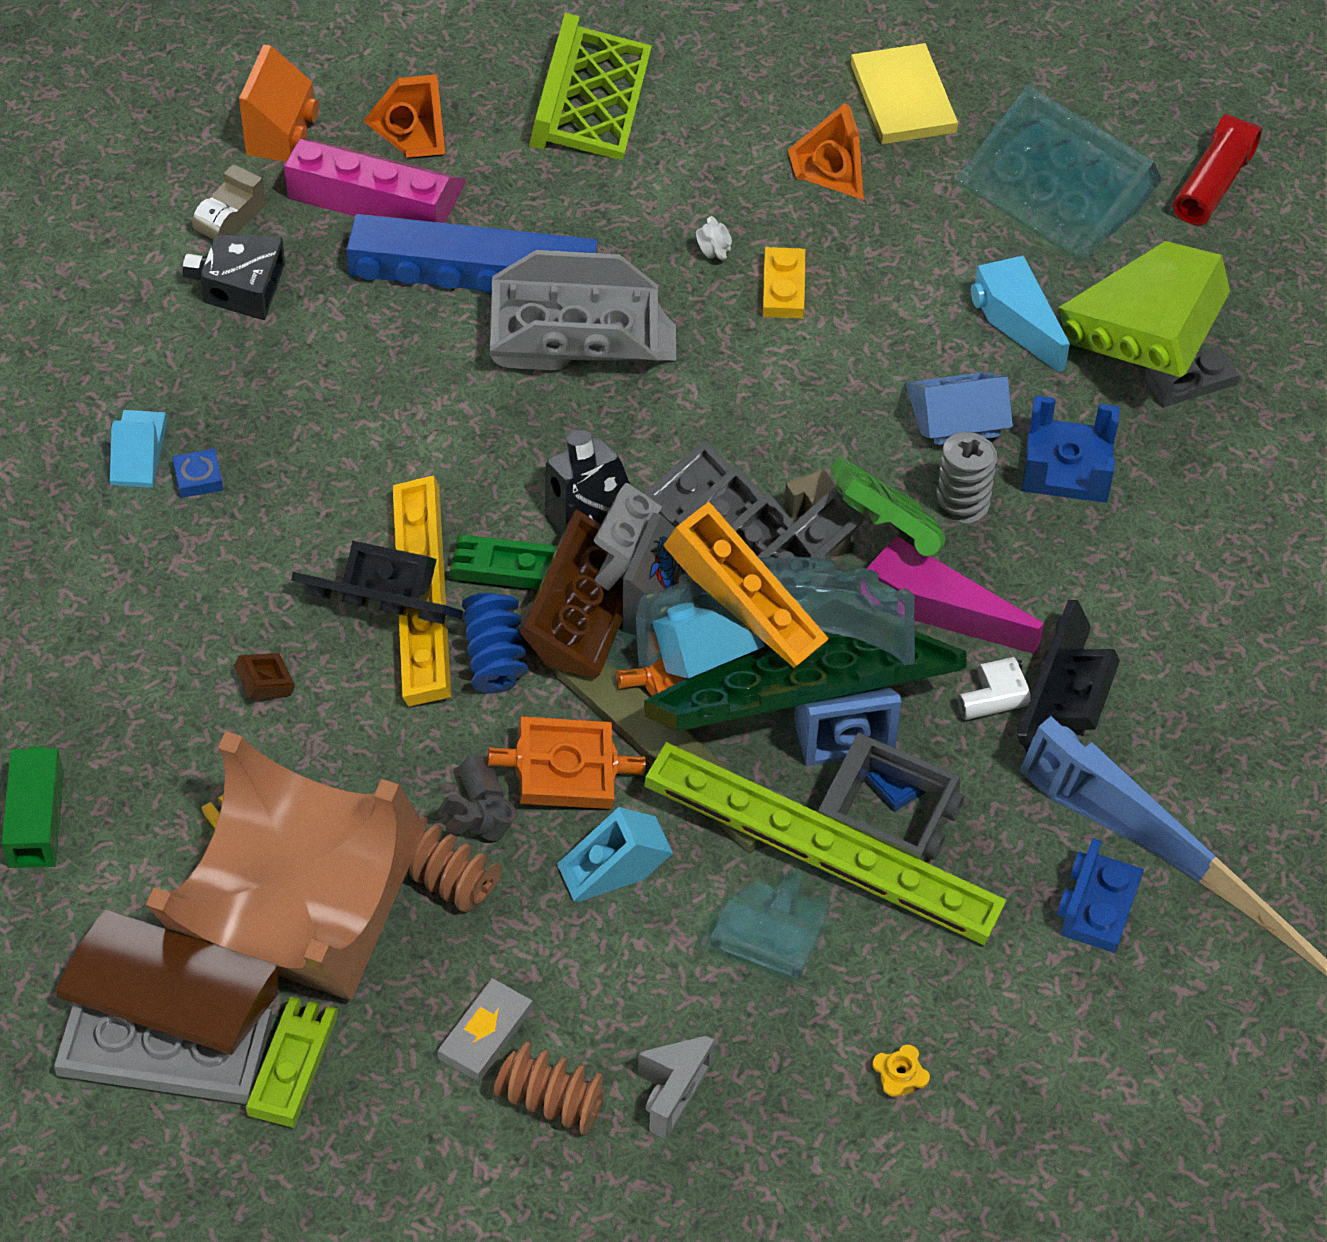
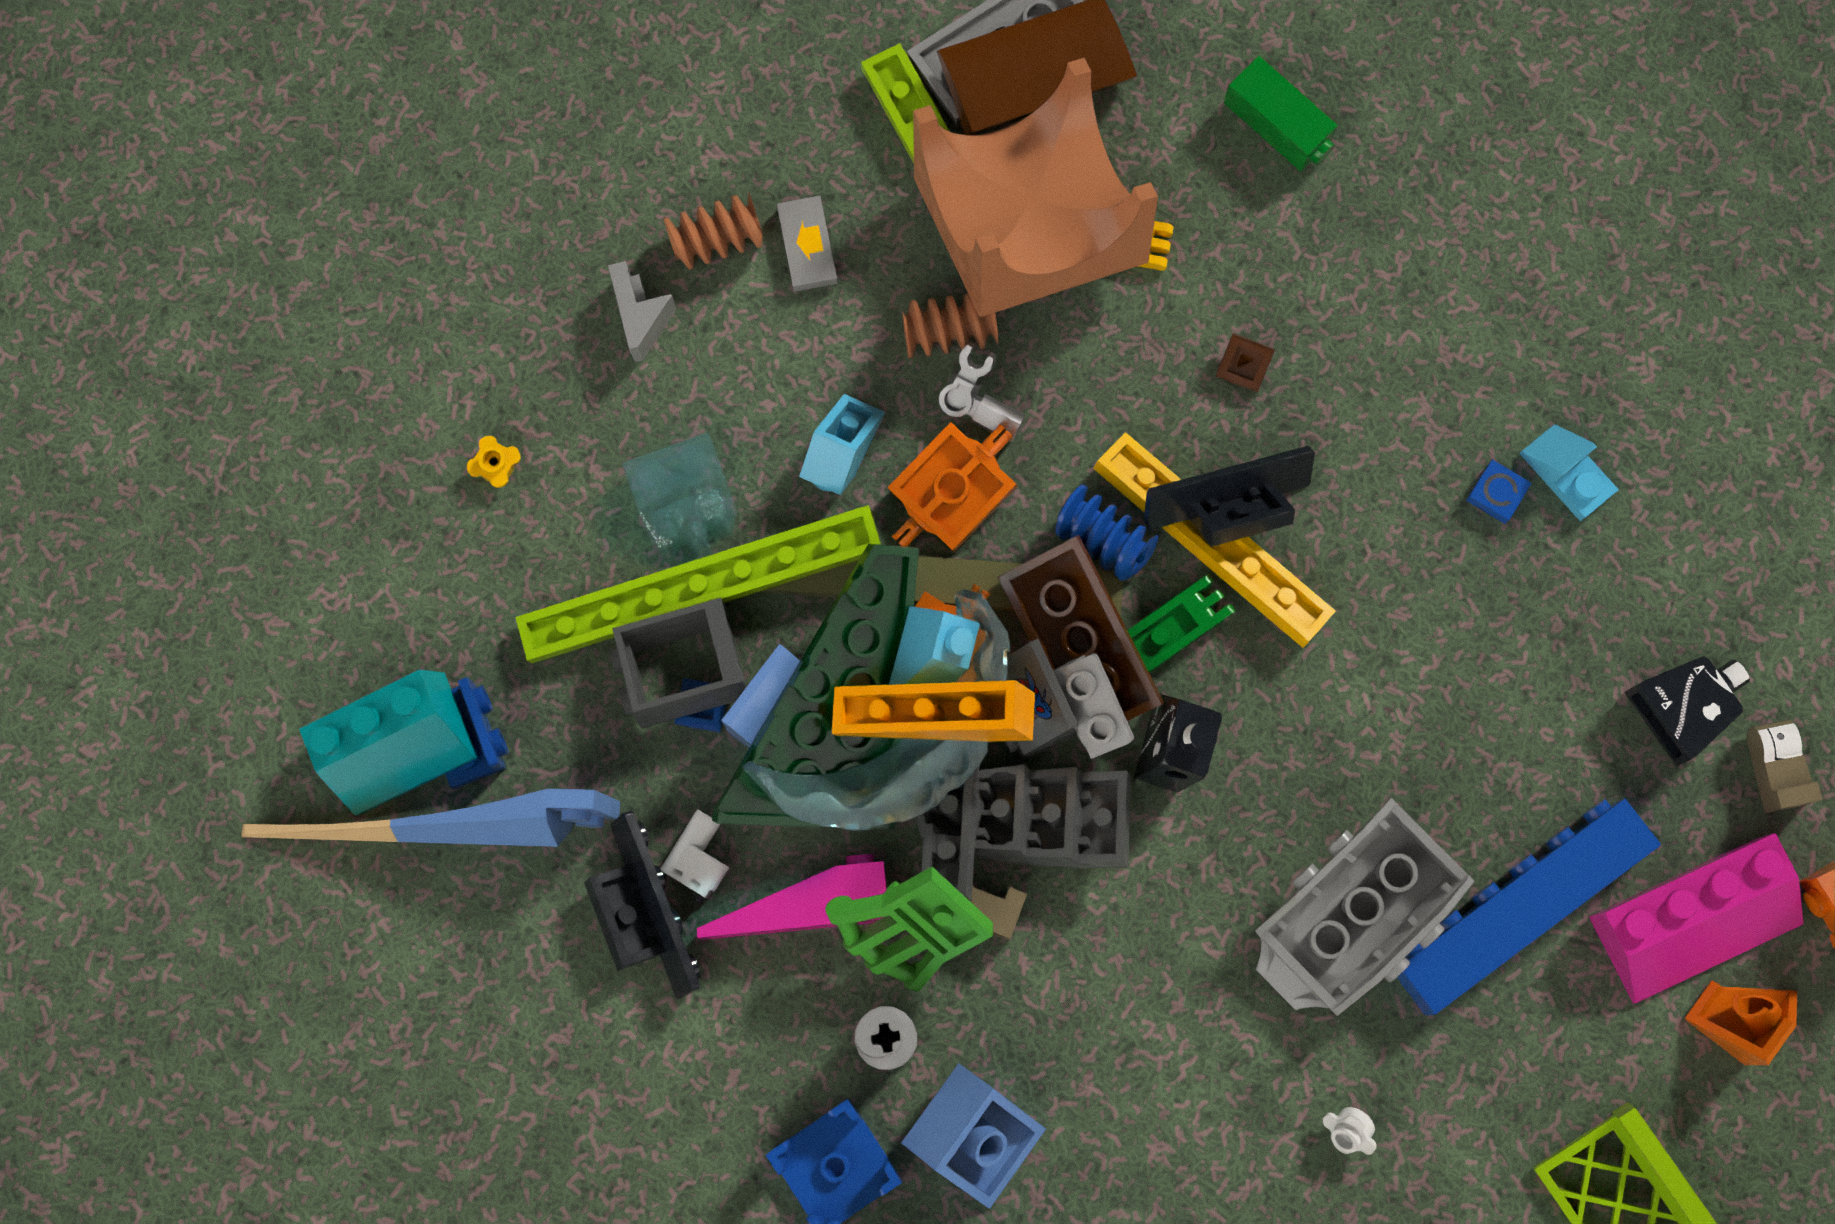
camera: 140 degrees right, 25 degrees up
yellow plate [763,247,806,319] -> none
none -> teal slope [299,669,478,816]

